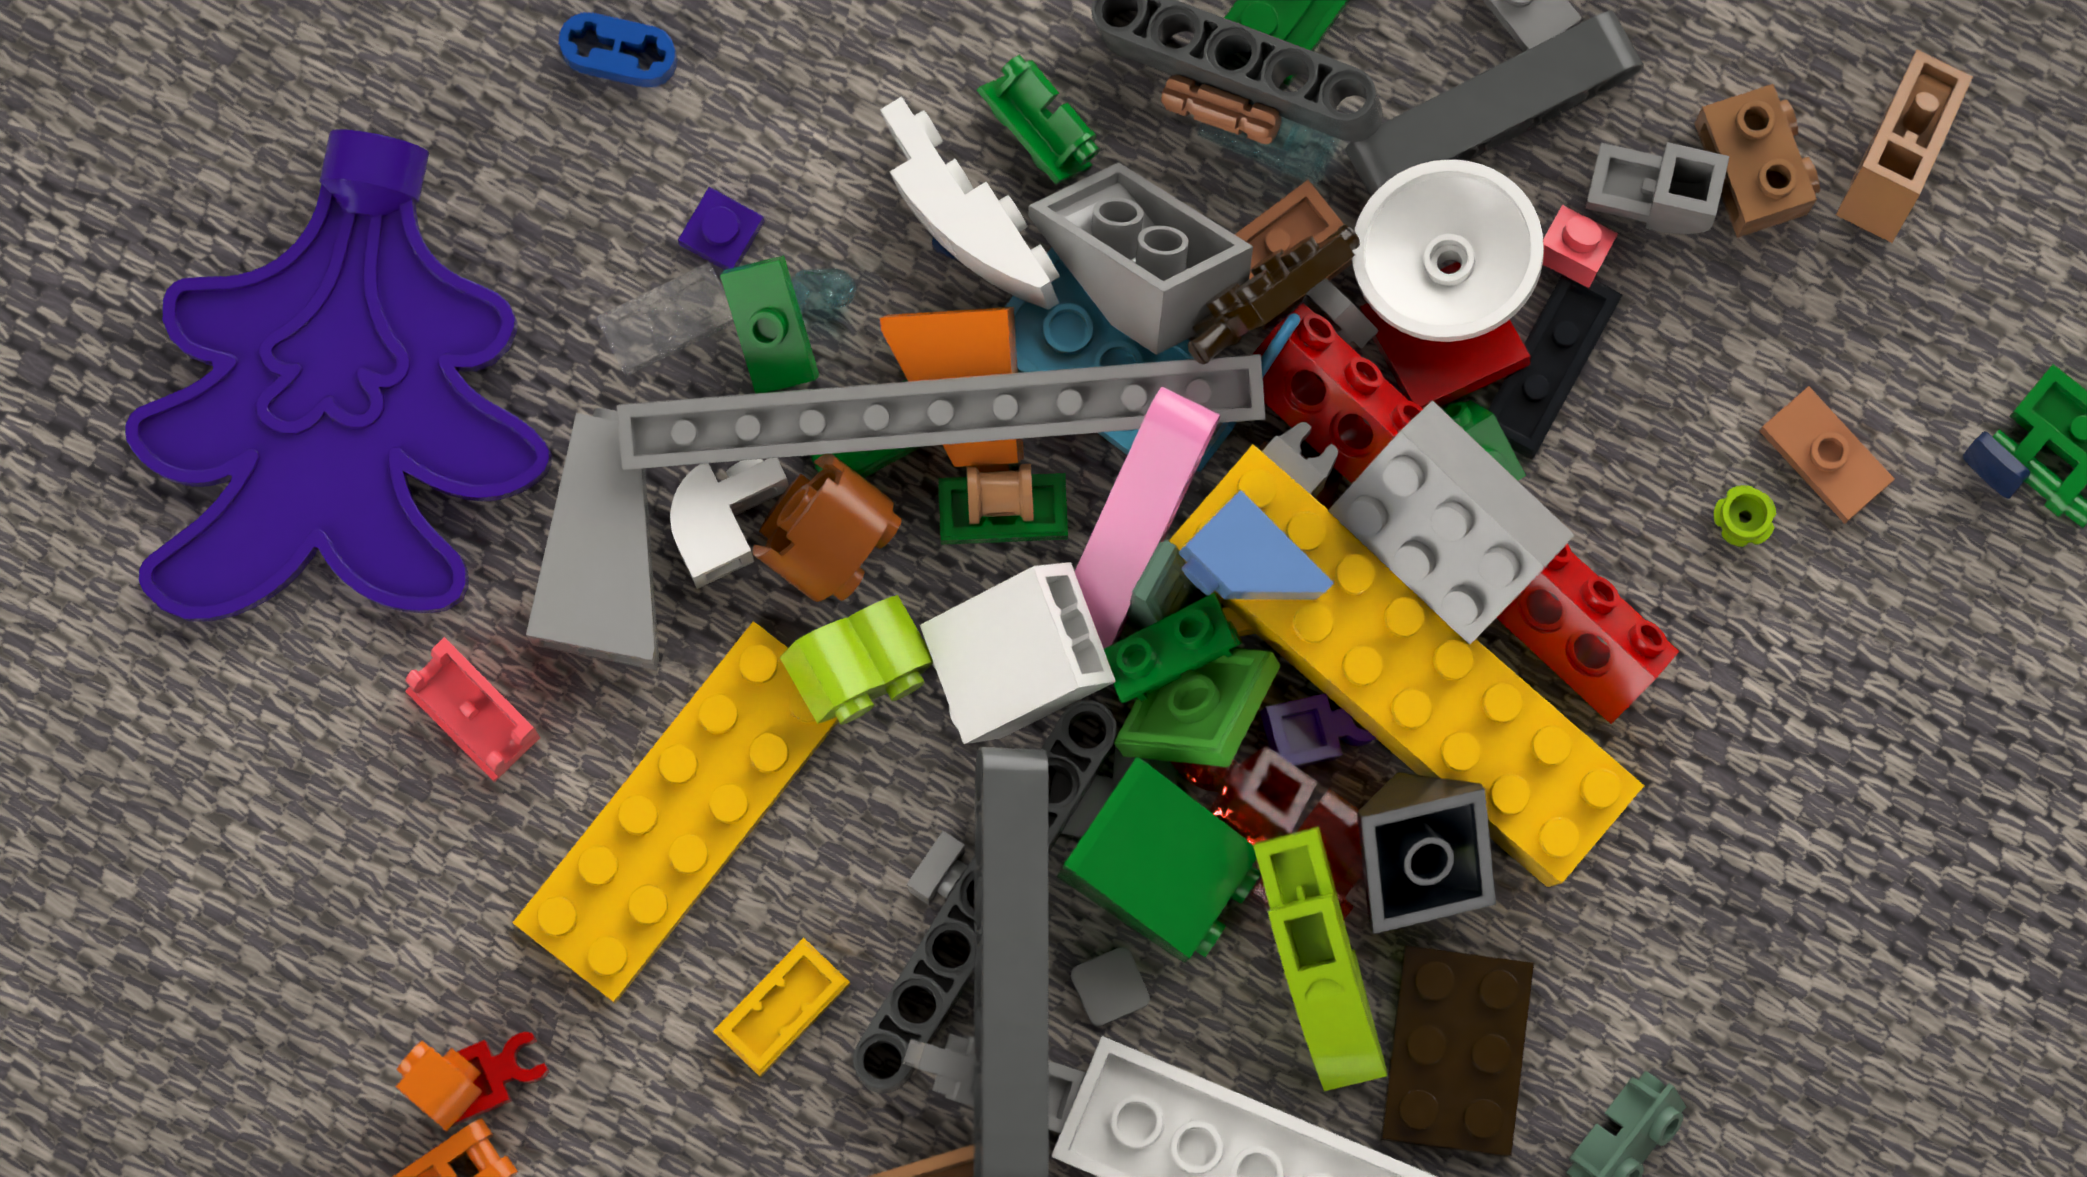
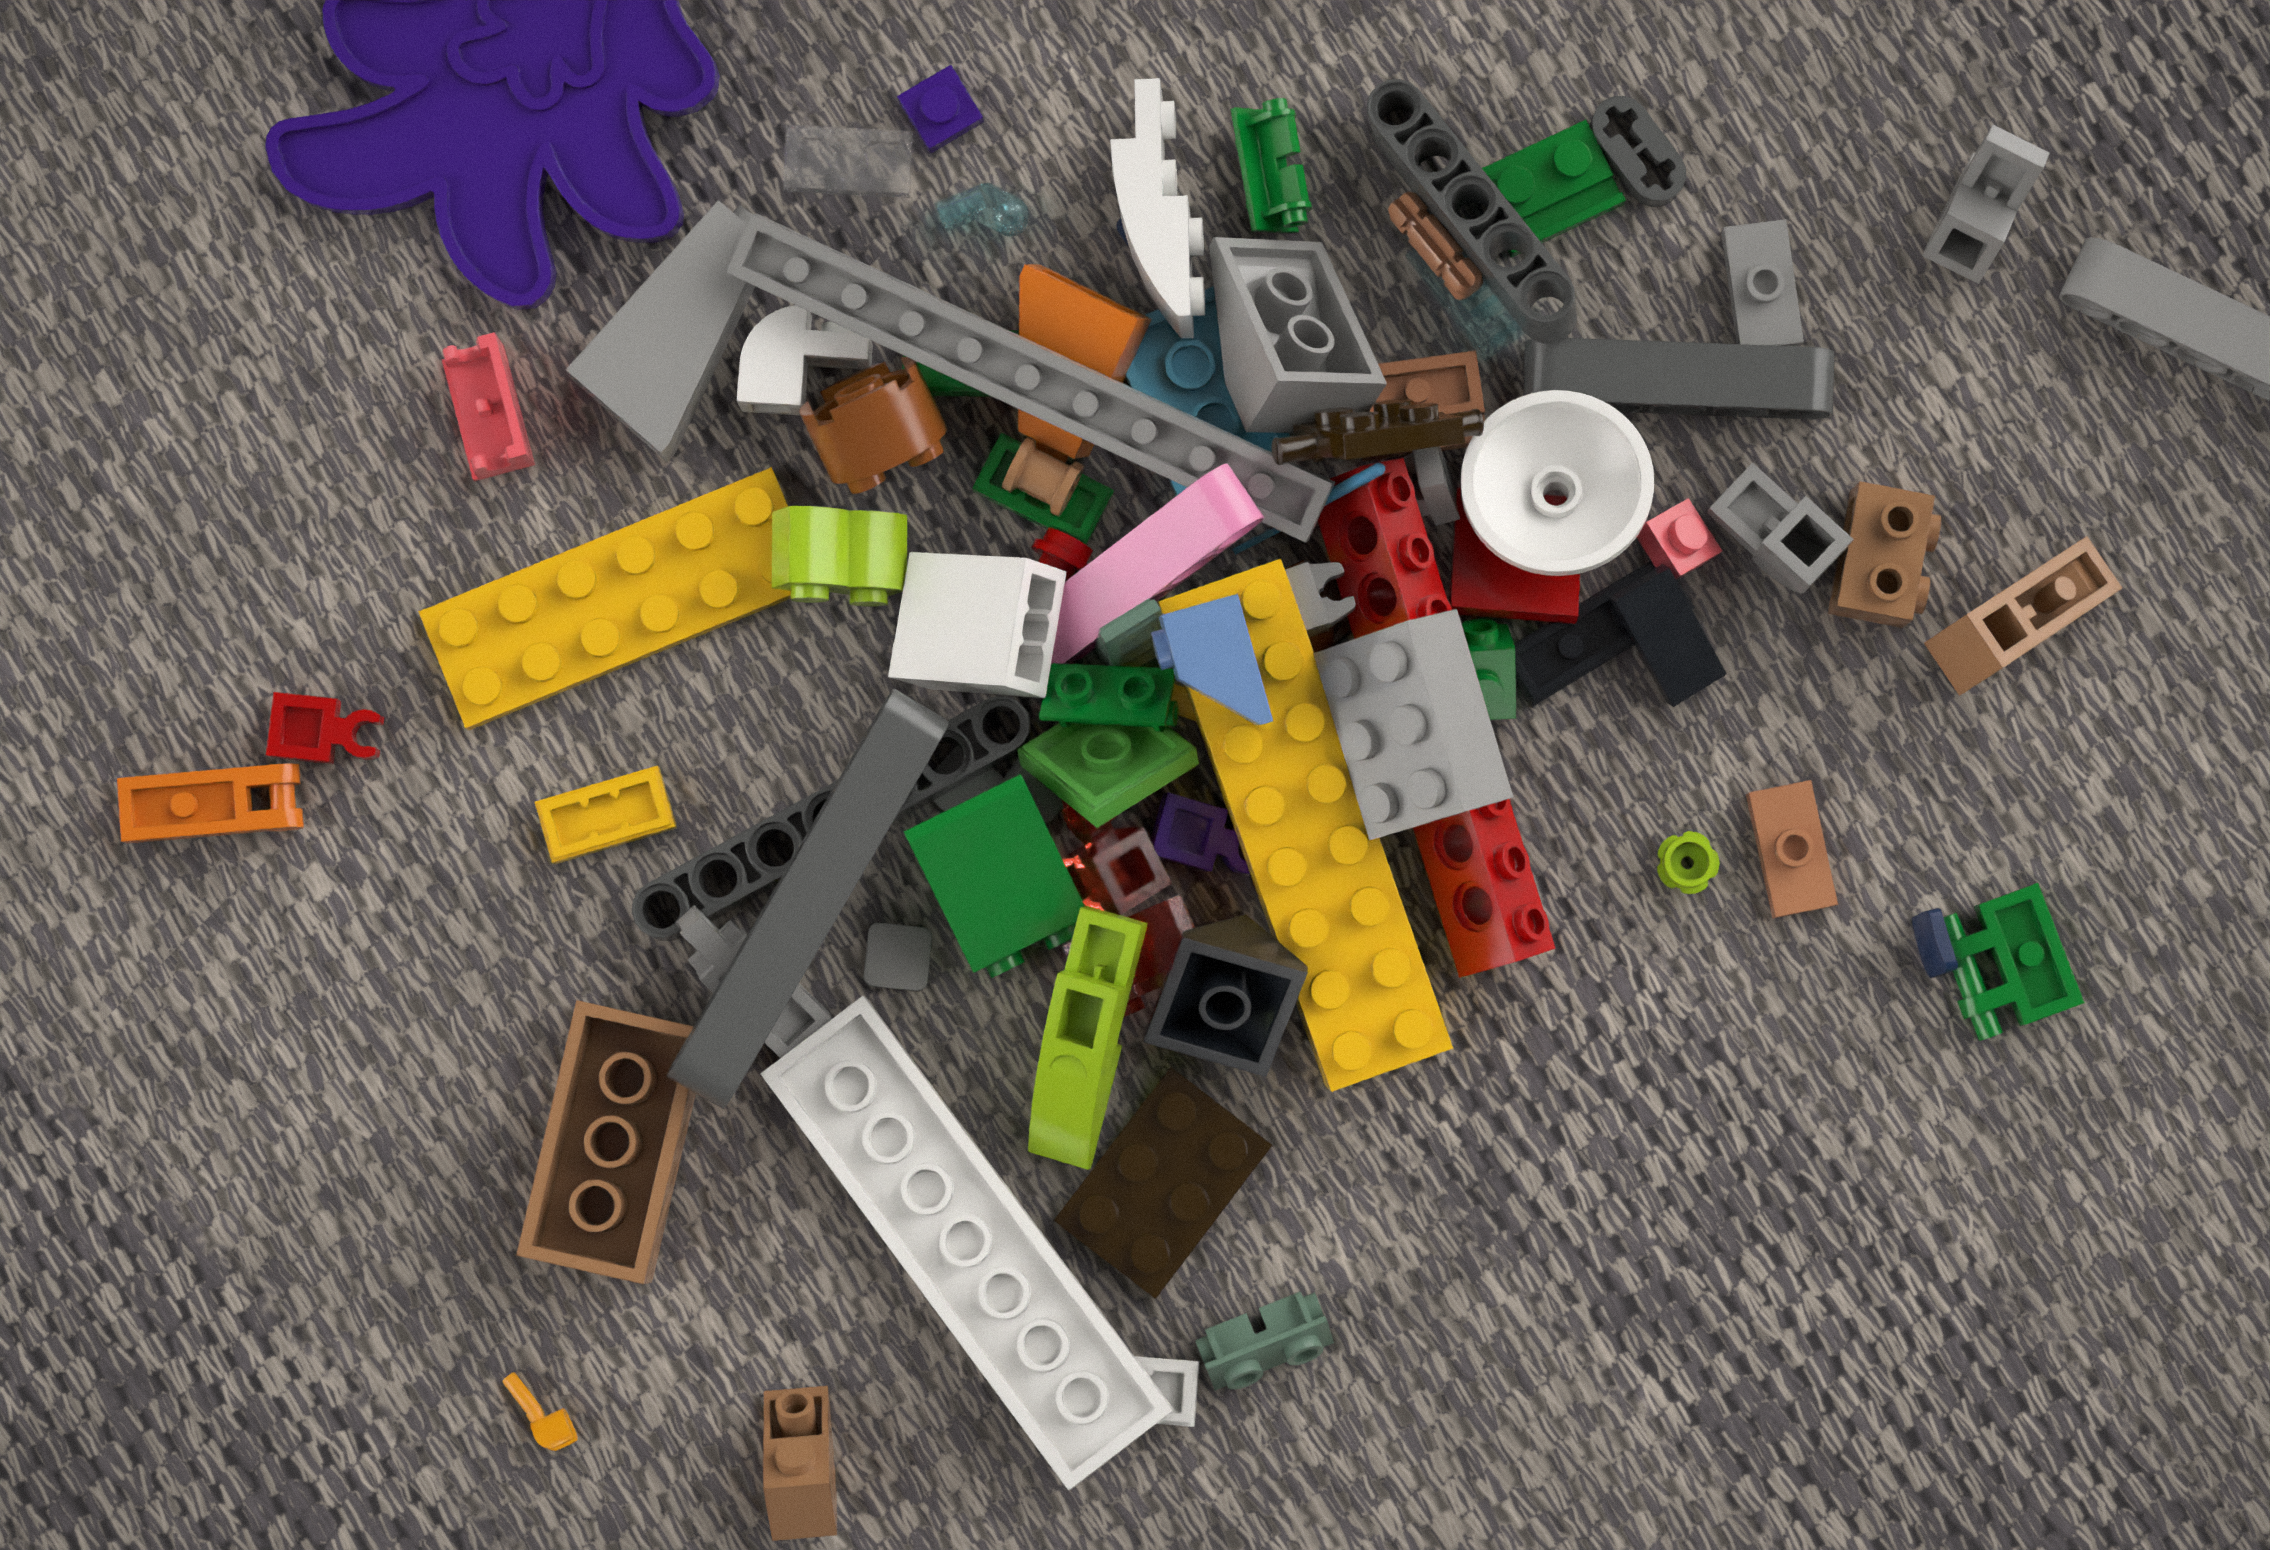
camera: 30 degrees right, 5 degrees up
orange plate [395,1040,482,1131] -> none
green plate [720,255,820,394] -> none
light grey plate [907,831,968,905] -> none
none -> red plate [1031,527,1093,581]
none -> black tile [1609,564,1727,707]

